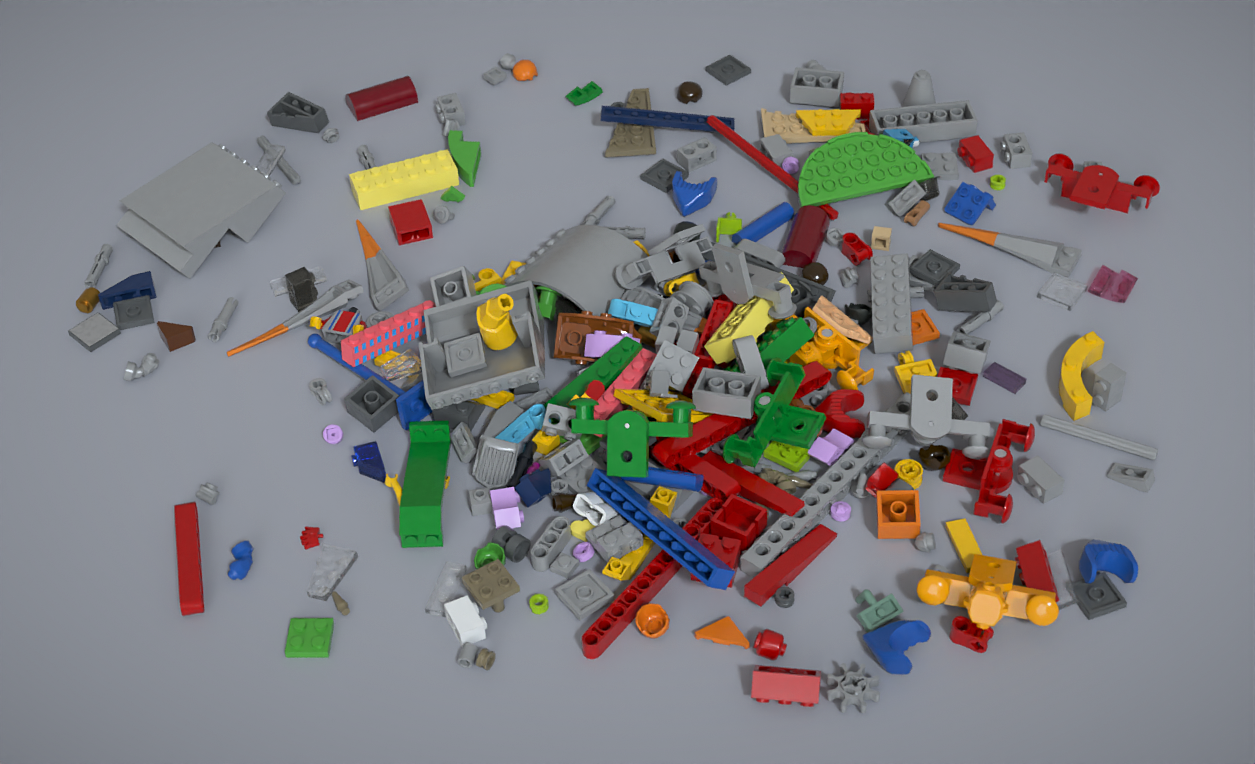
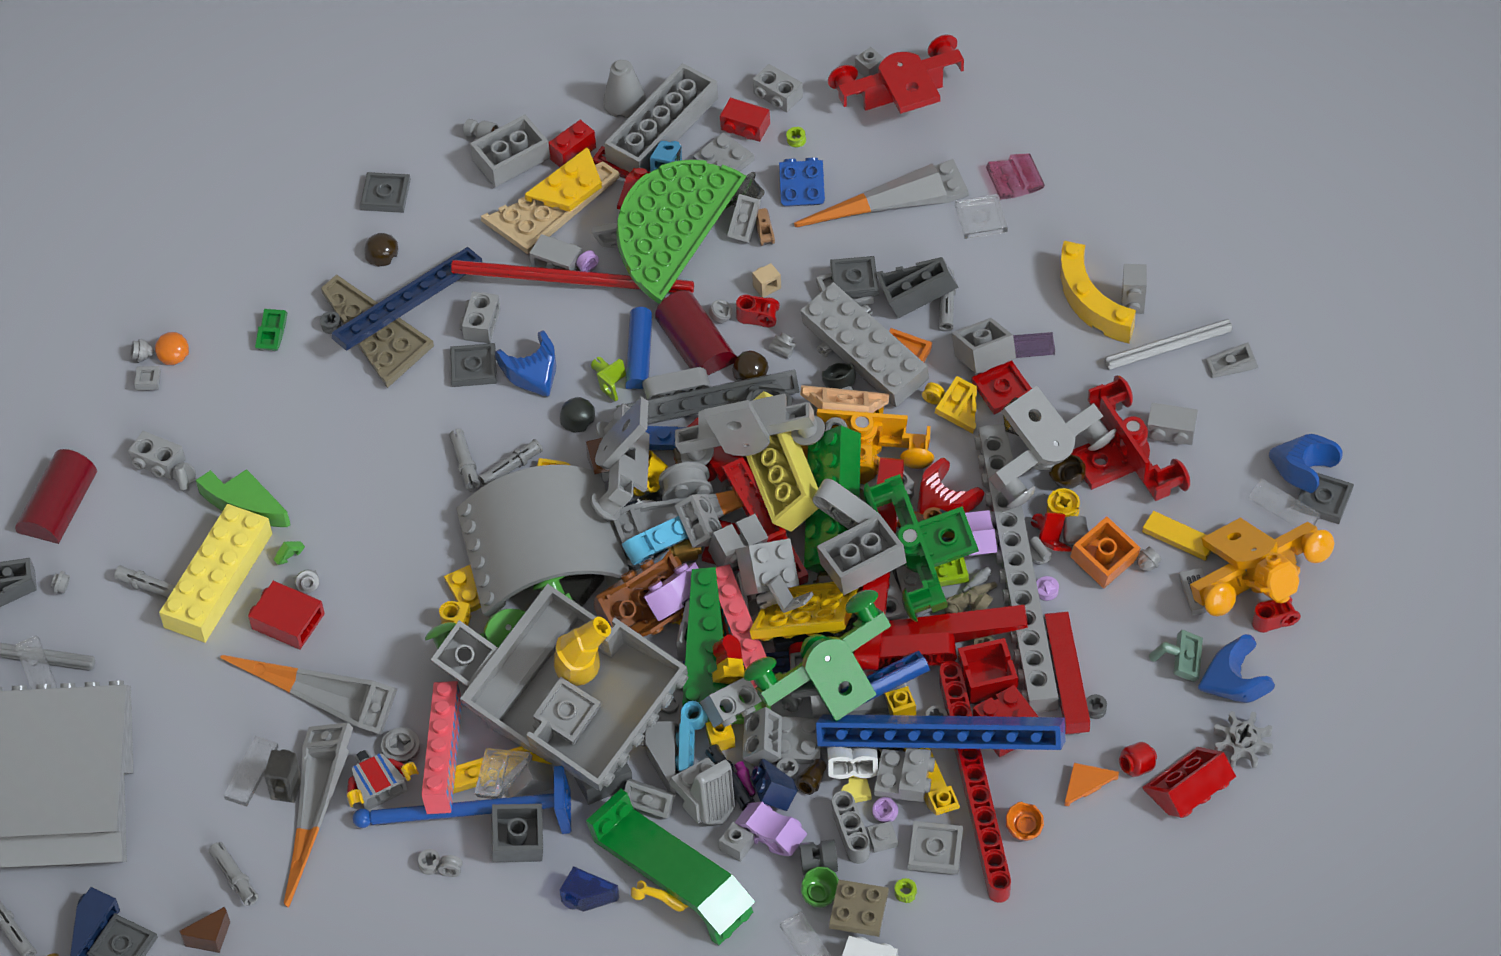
camera: 45 degrees left, 10 degrees up
lavender tile [323,424,344,445] -> none
red brick [1015,540,1060,602] -> none

